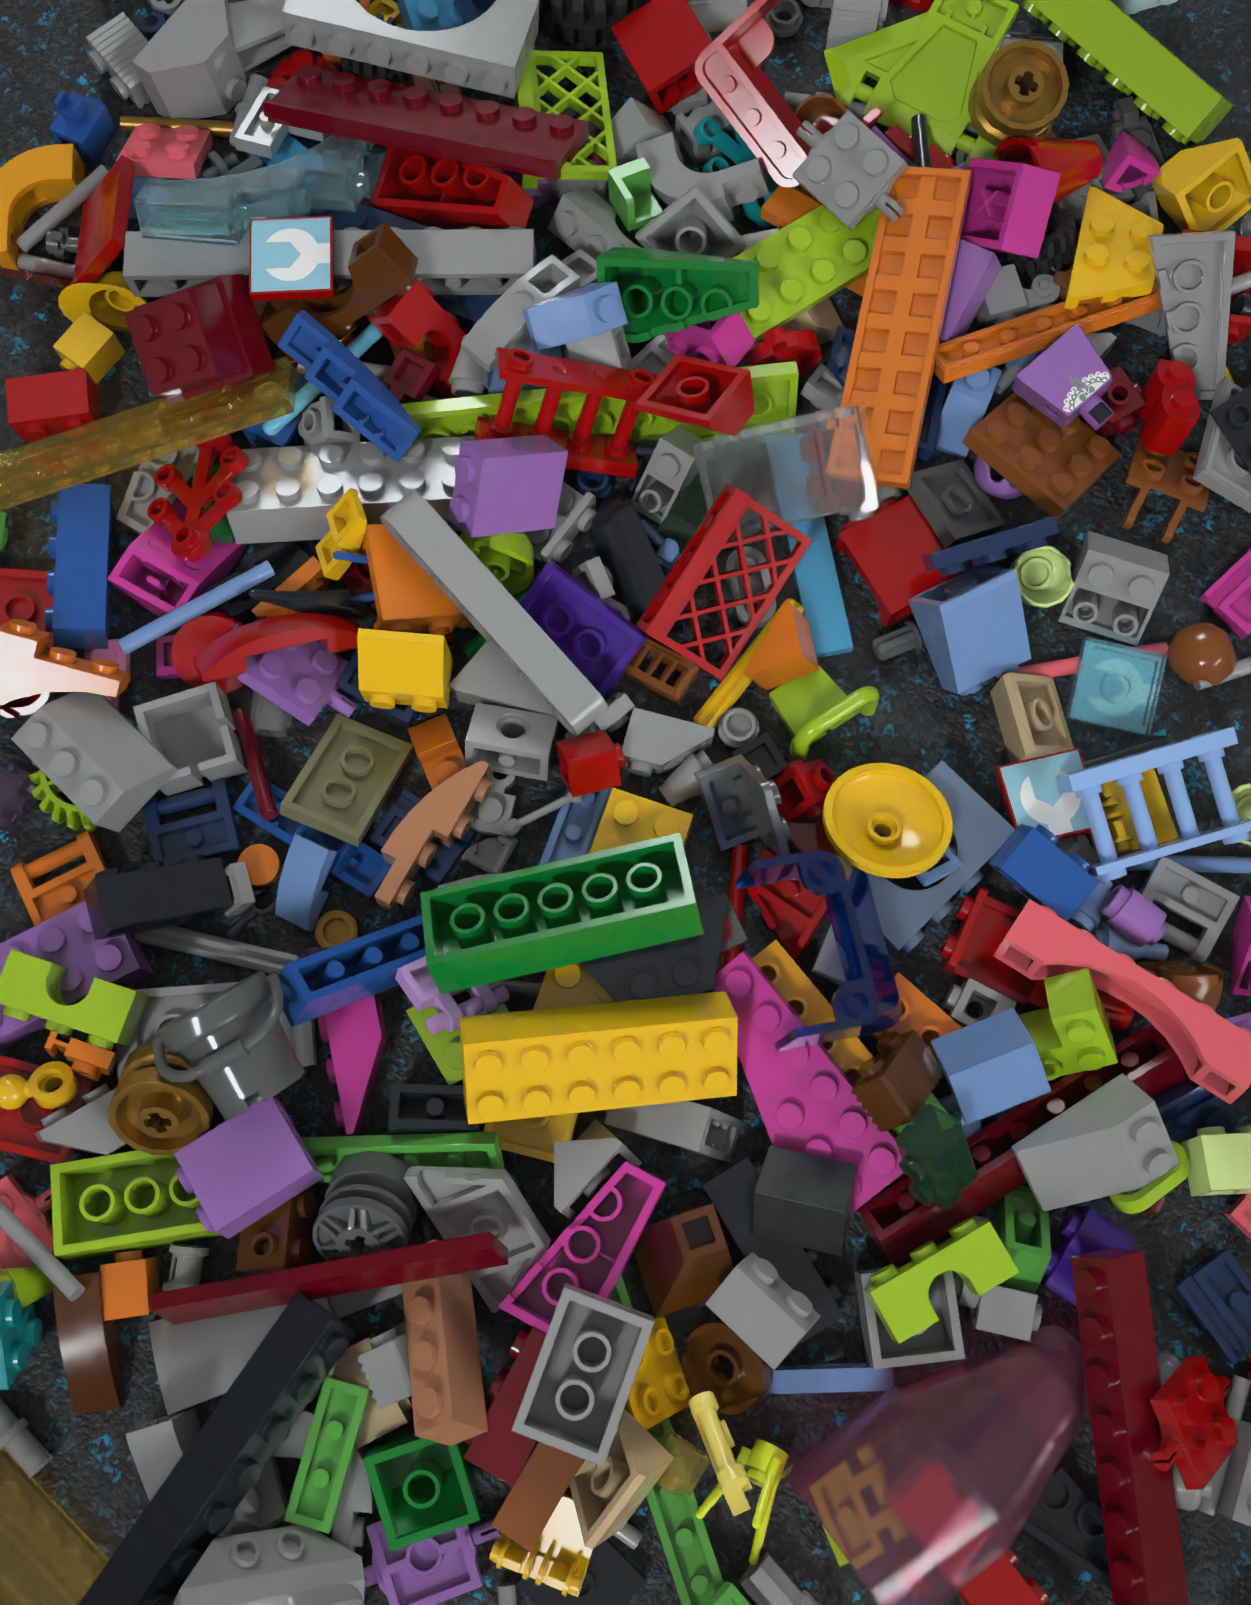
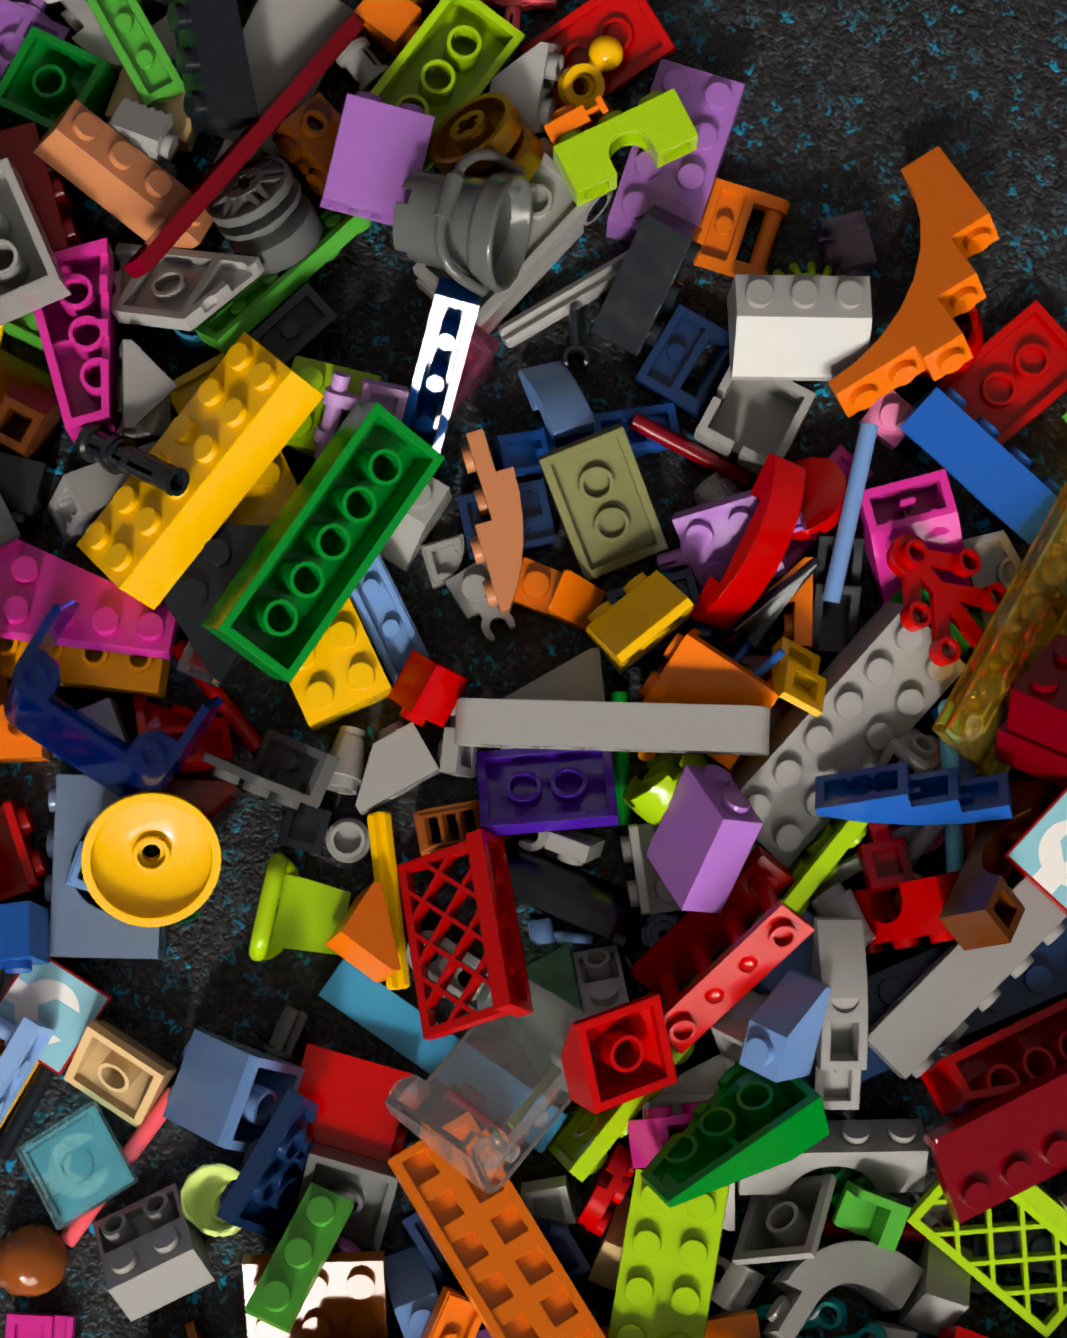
camera: 140 degrees right, 5 degrees up
light grey tile [224,861,256,917] -> none
orange tile [237,844,282,888] -> none
pearl gold tile [315,910,360,950] -> none
dark pink slope [318,994,388,1136] -> none
light grey brick [465,702,558,781] -> none
light grey hinge [502,791,584,836] -> none
red brick [774,758,836,823] -> none
none -> black pin [75,422,189,497]
none -> bright green plate [244,1182,354,1334]

